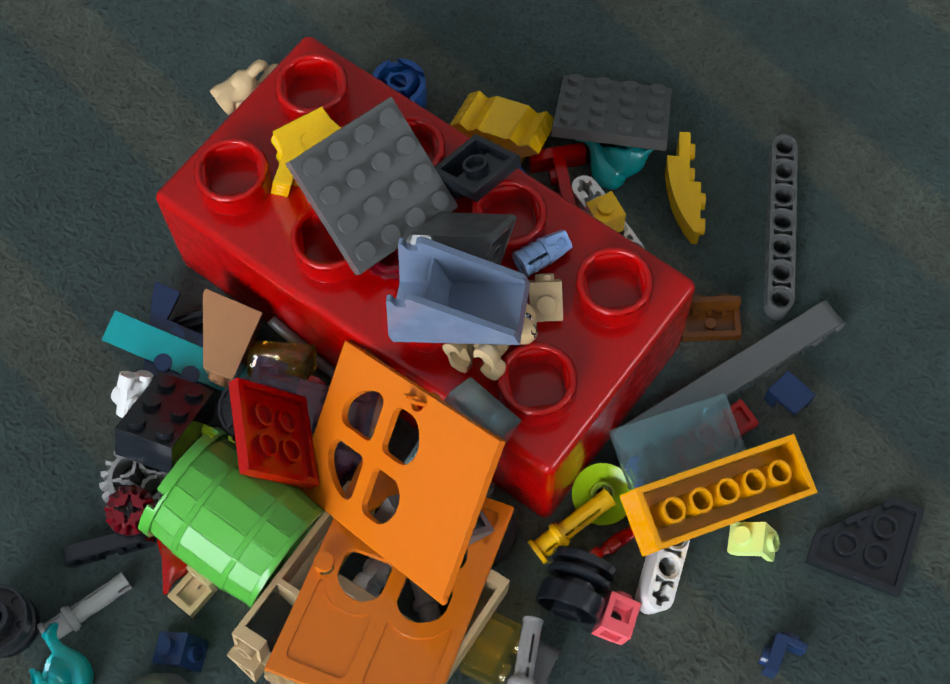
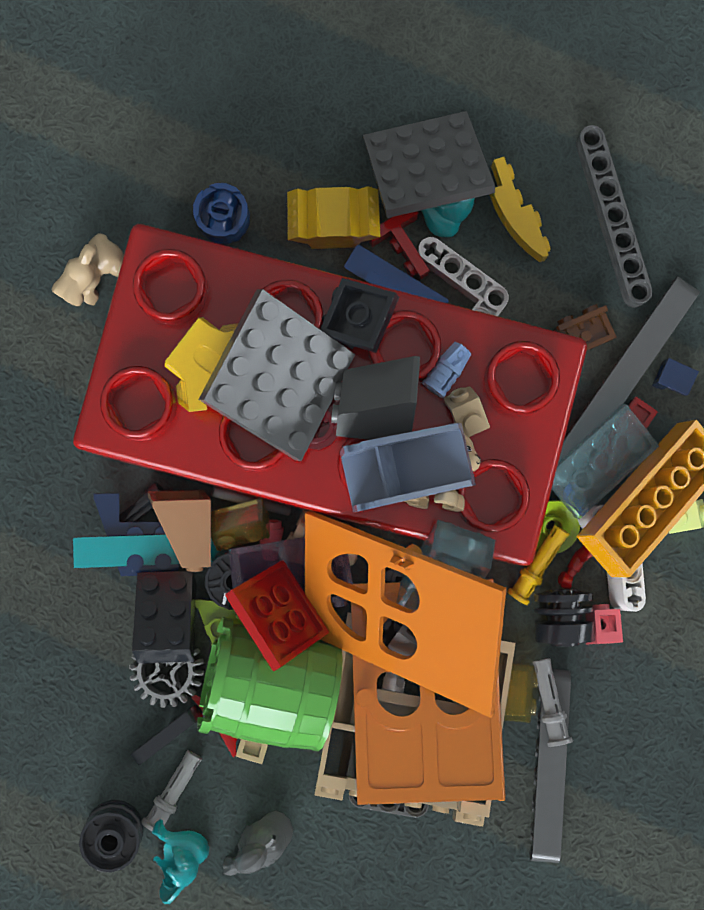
camera: 25 degrees left, 20 degrees up
dark red gear [104,485,155,536] -> none
white plate [111,370,154,418] -> none
dark blue bracket [152,631,209,672] -> none
yellow brick [585,191,626,233] -> none

